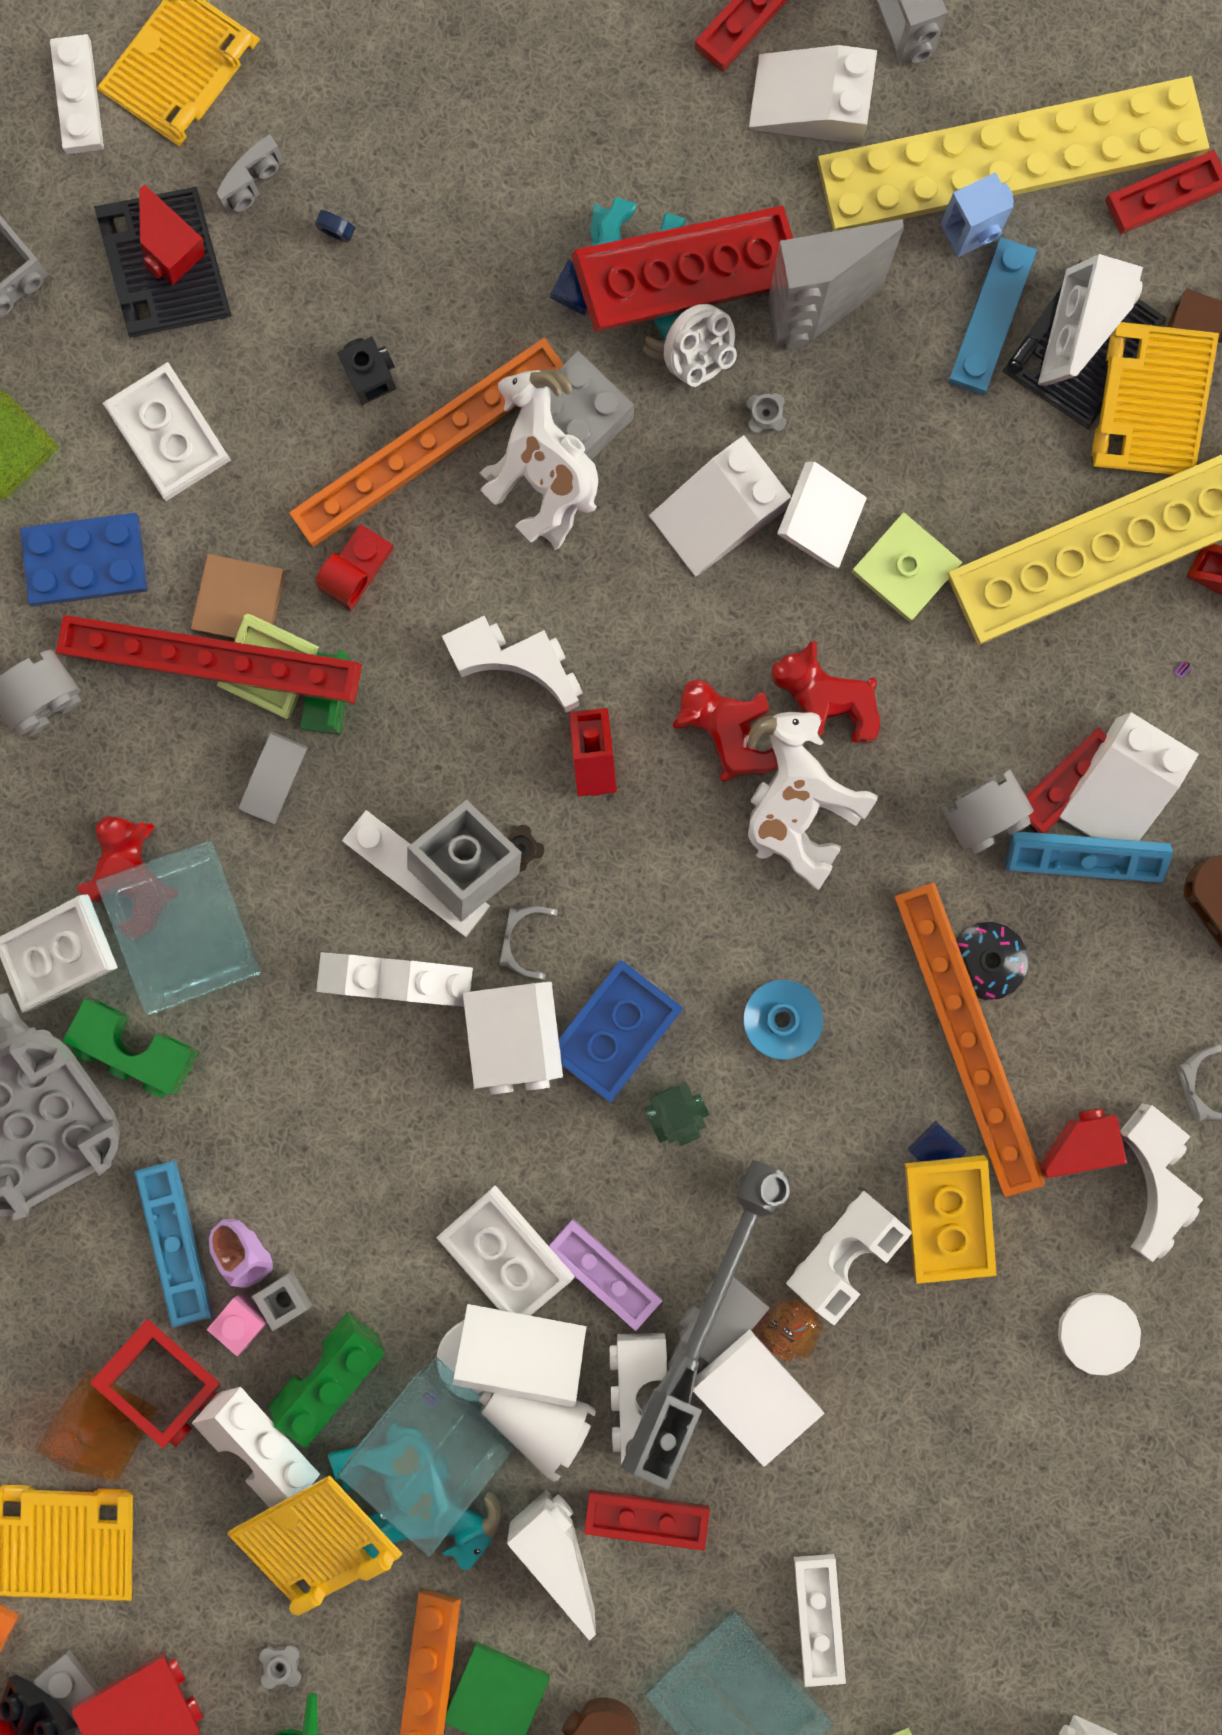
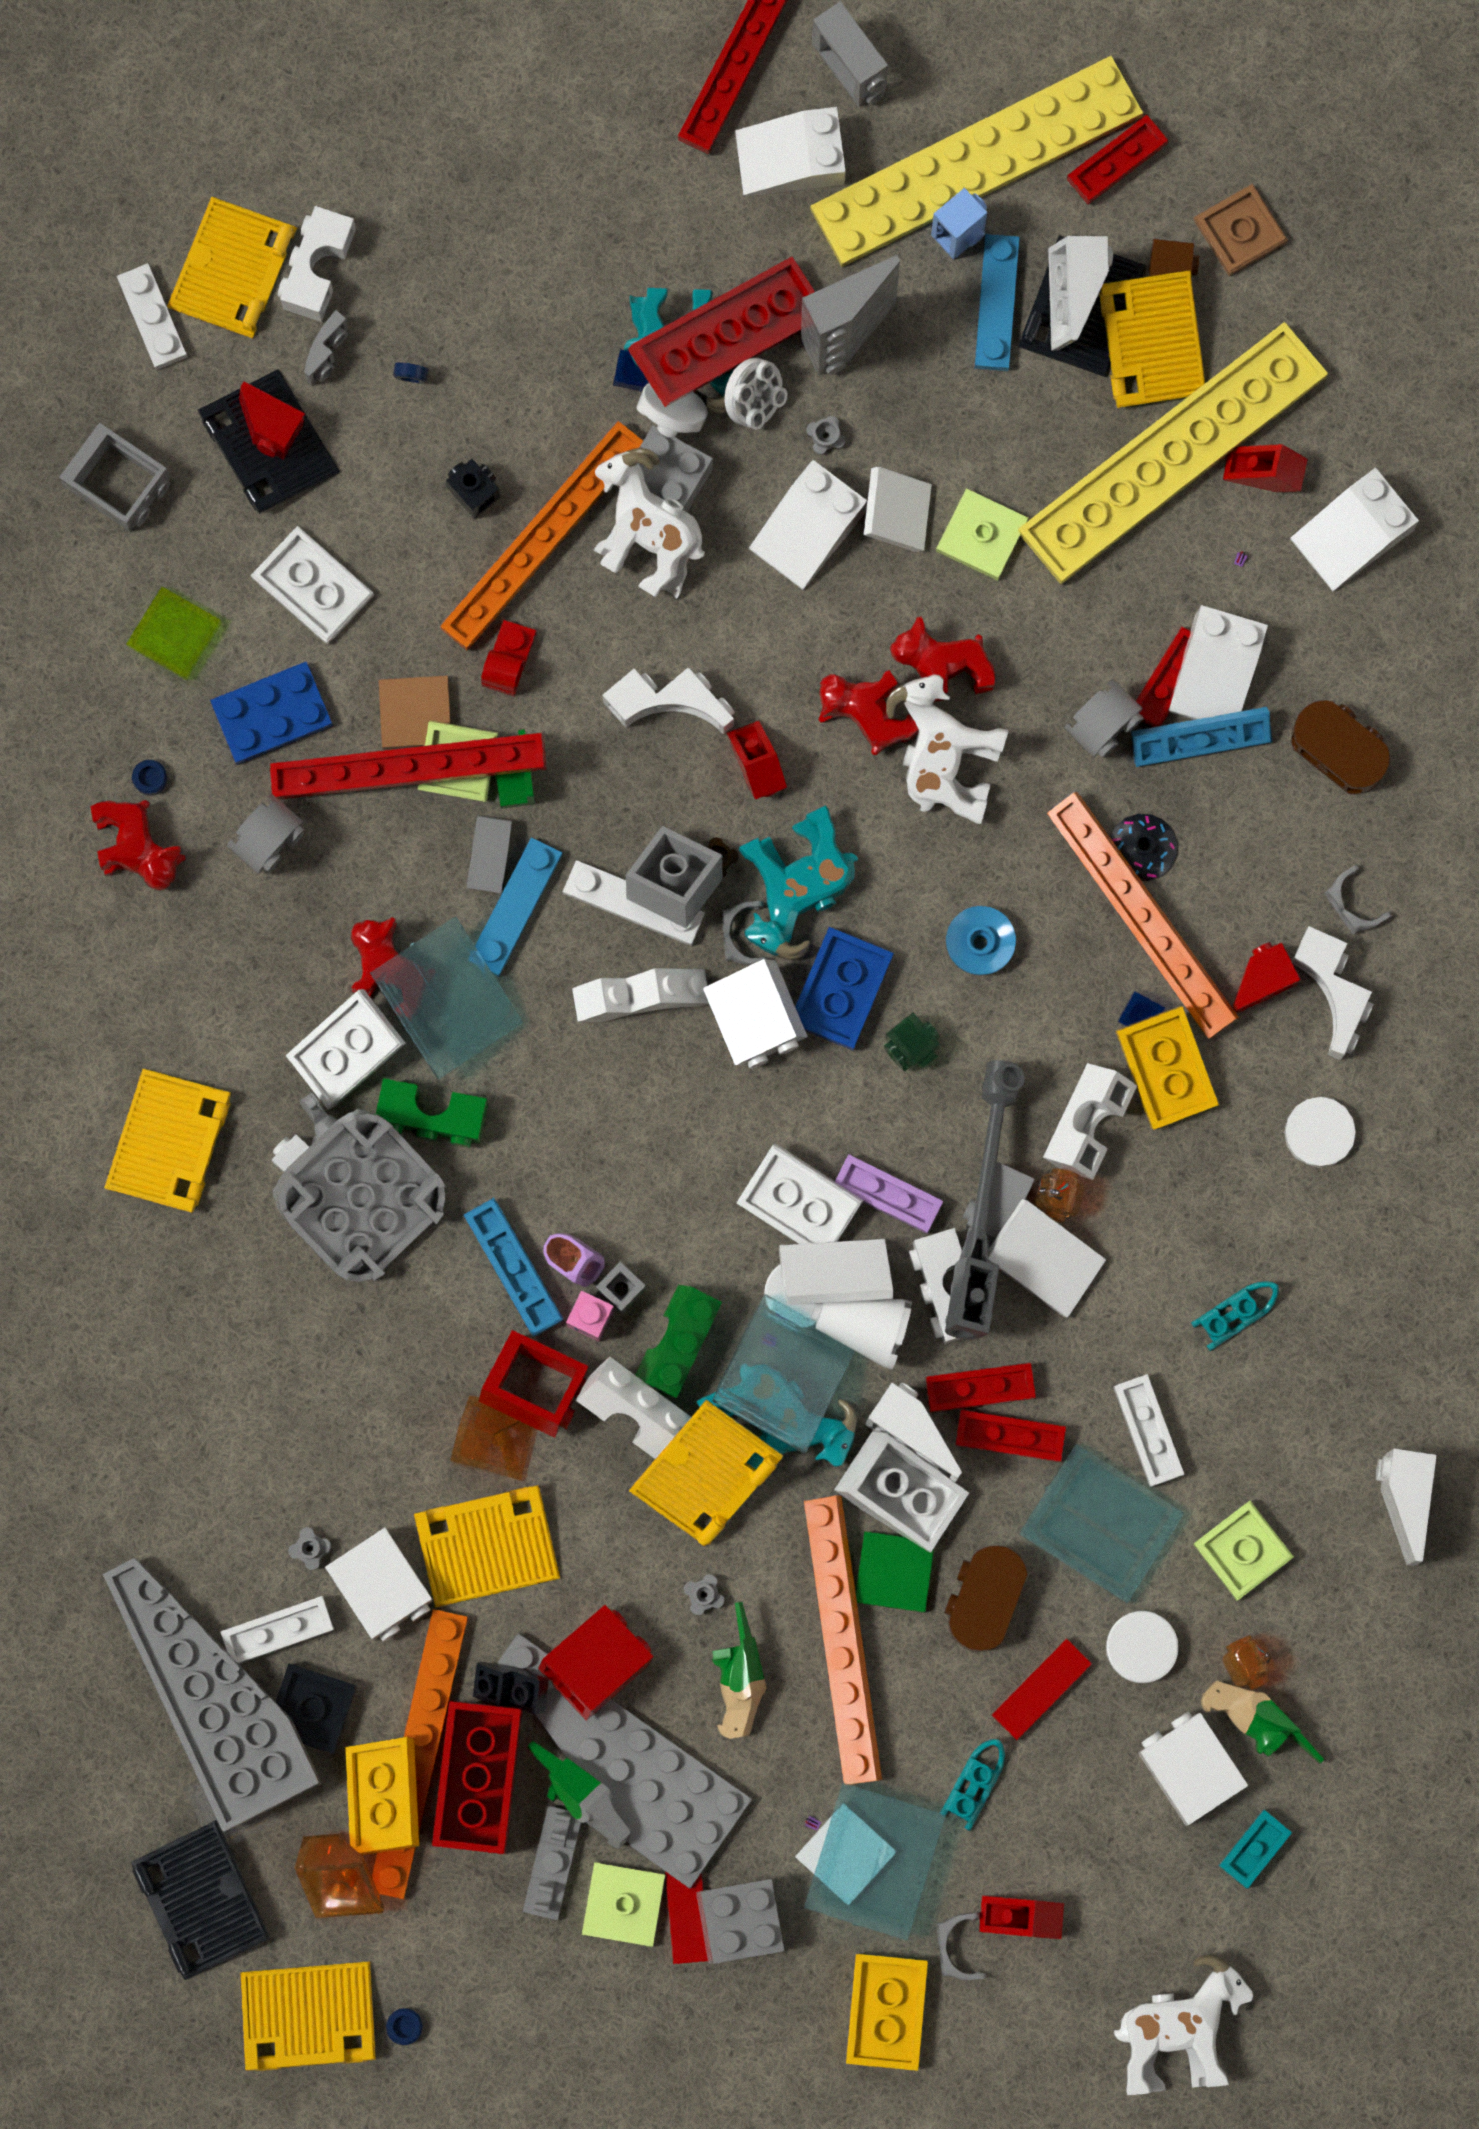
camera: 20 degrees left, 5 degrees down
none -> white arch [278,206,356,322]
none -> dark azure plate [468,837,563,977]
none -> white tile [636,383,708,437]
none -> teal animal [739,805,858,960]
none -> white slope [834,1431,969,1552]
none -> red plate [955,1410,1066,1463]
none -> teal piece [1191,1281,1279,1351]

